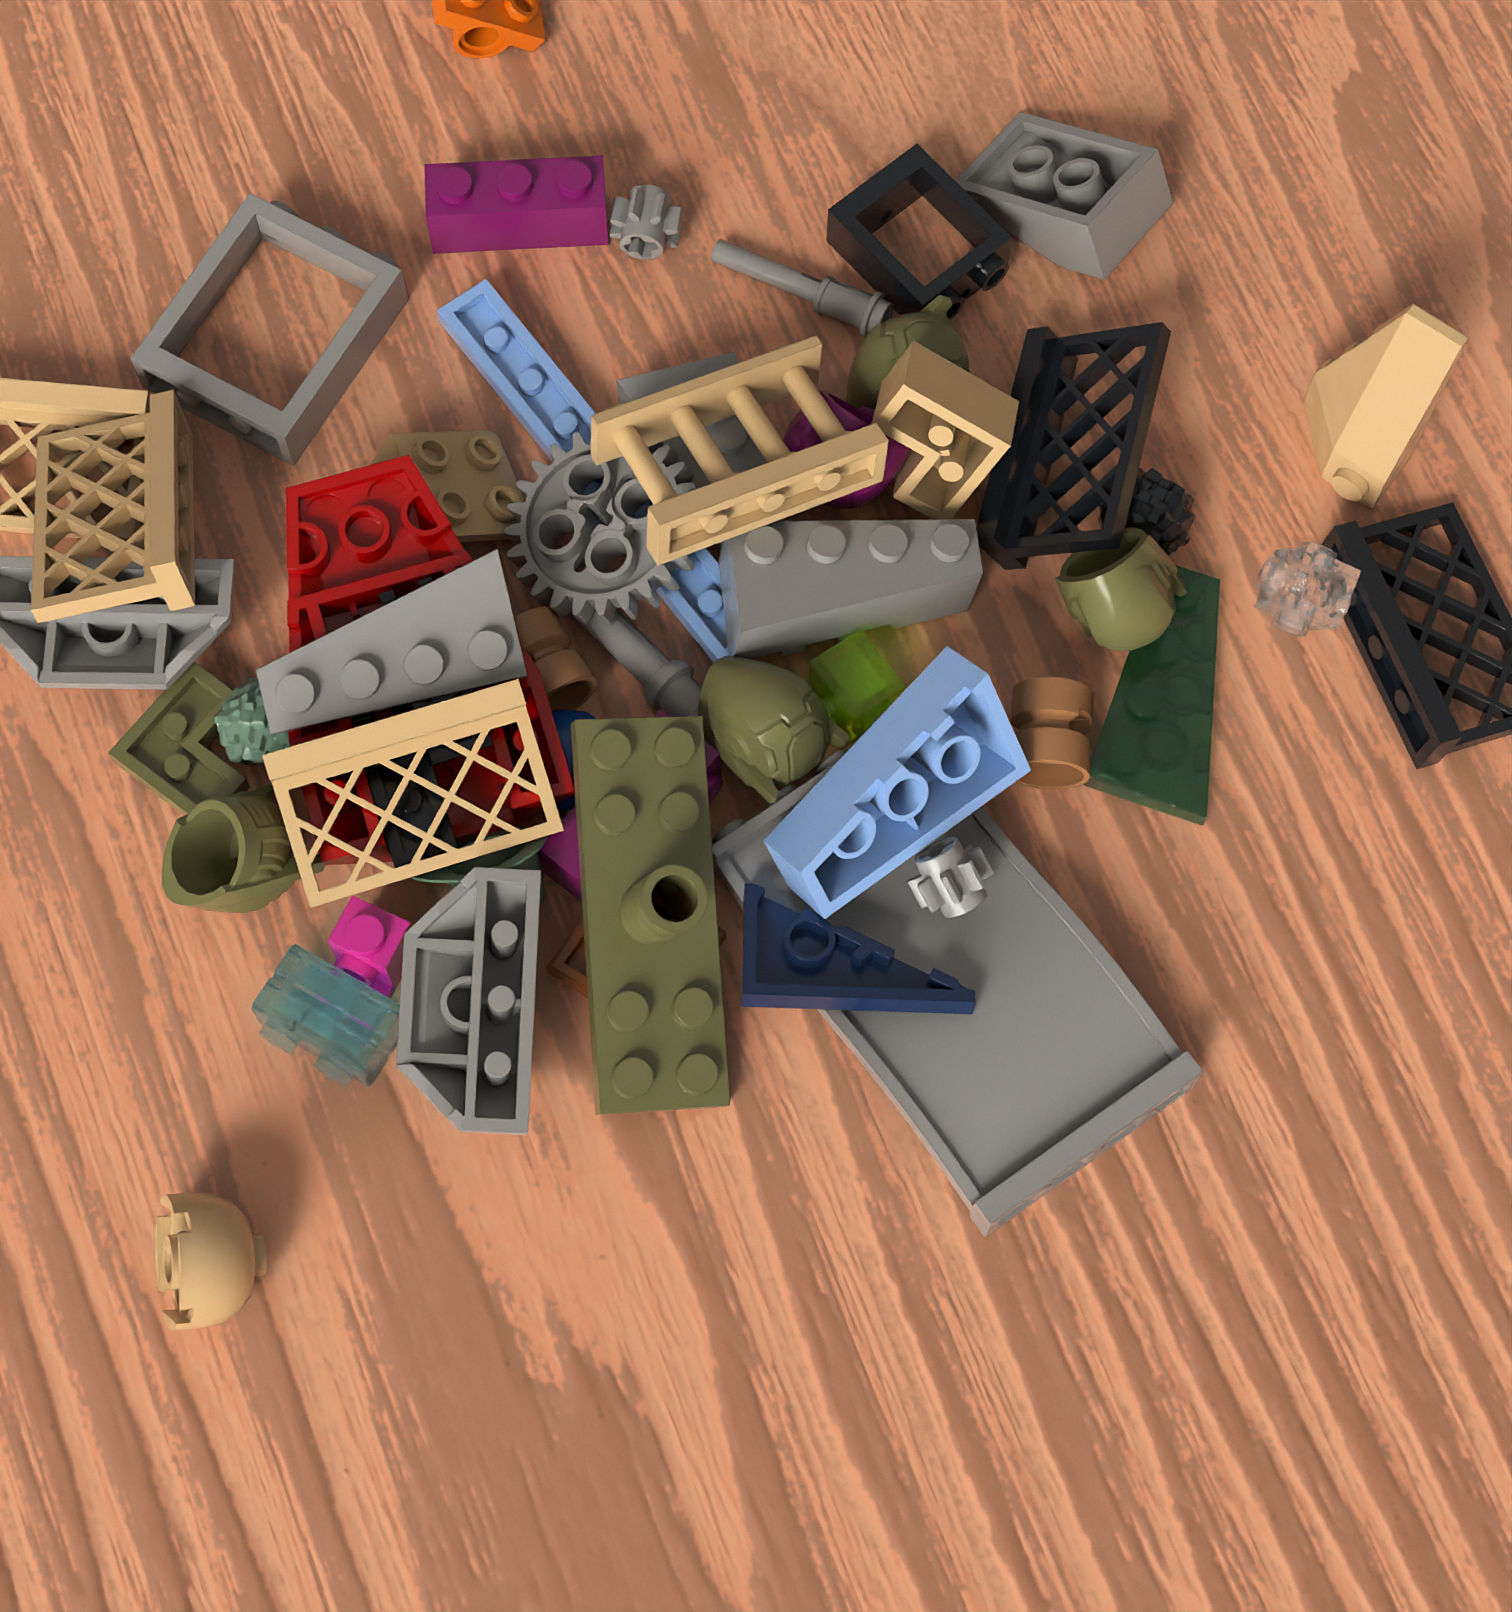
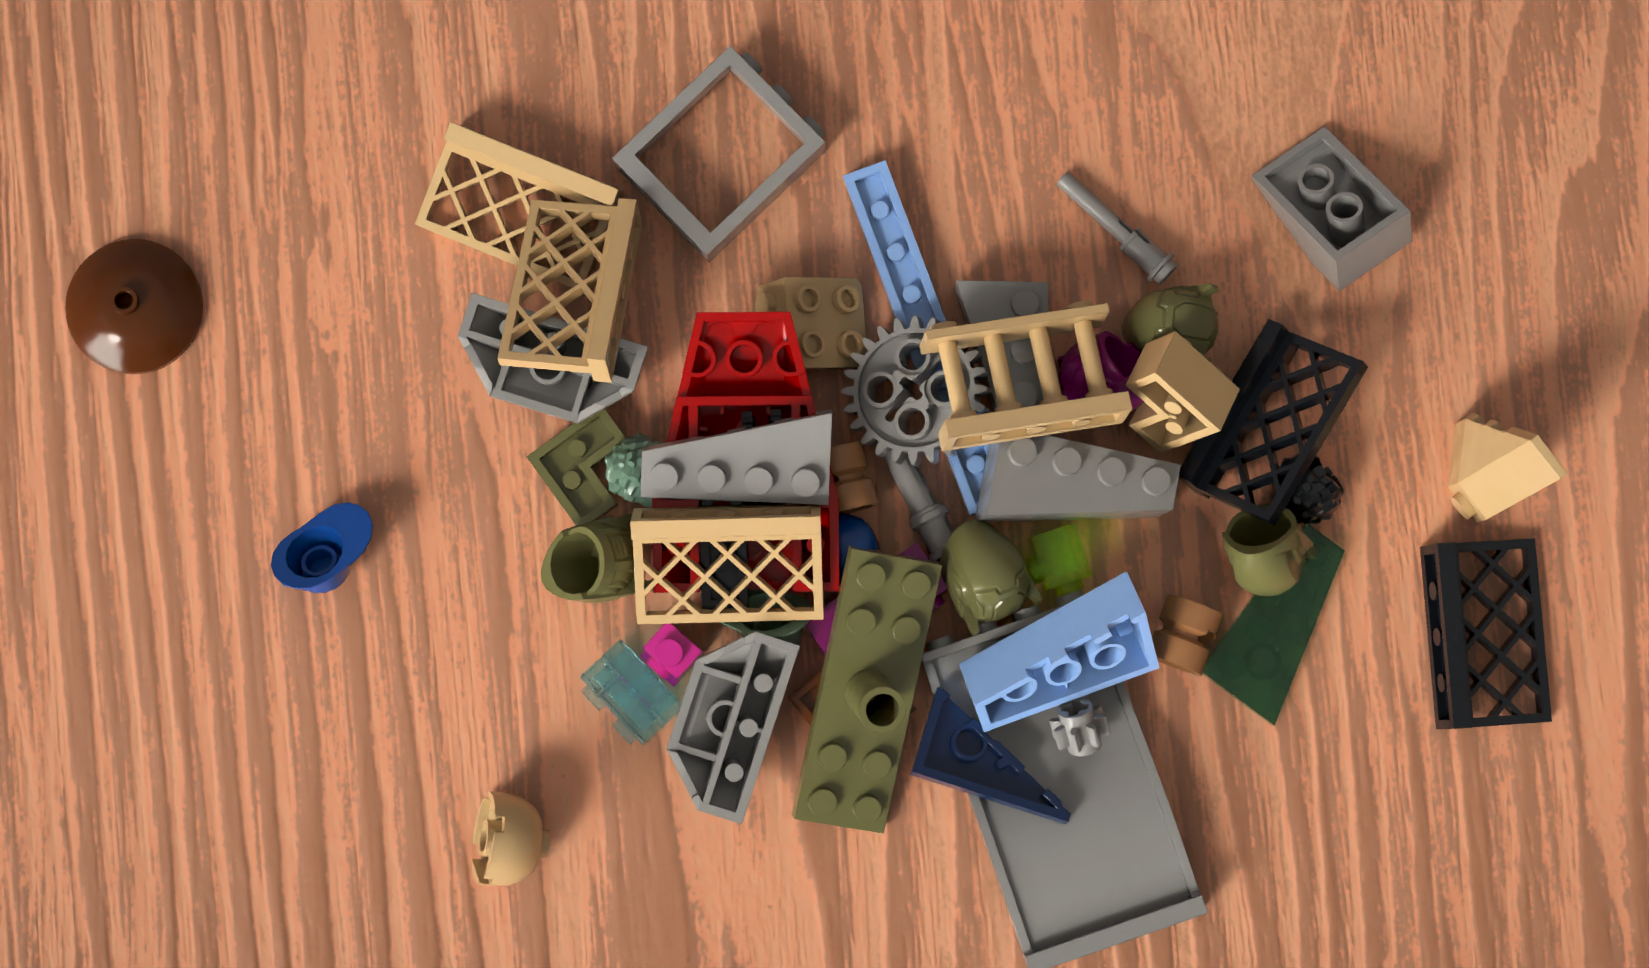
camera: 20 degrees right, 15 degrees up
magenta brick [424,155,609,254] -> none
light grey gear [609,185,683,260] -> none
black window [826,144,1012,320] -> none
clear brick [1254,542,1361,637] -> none

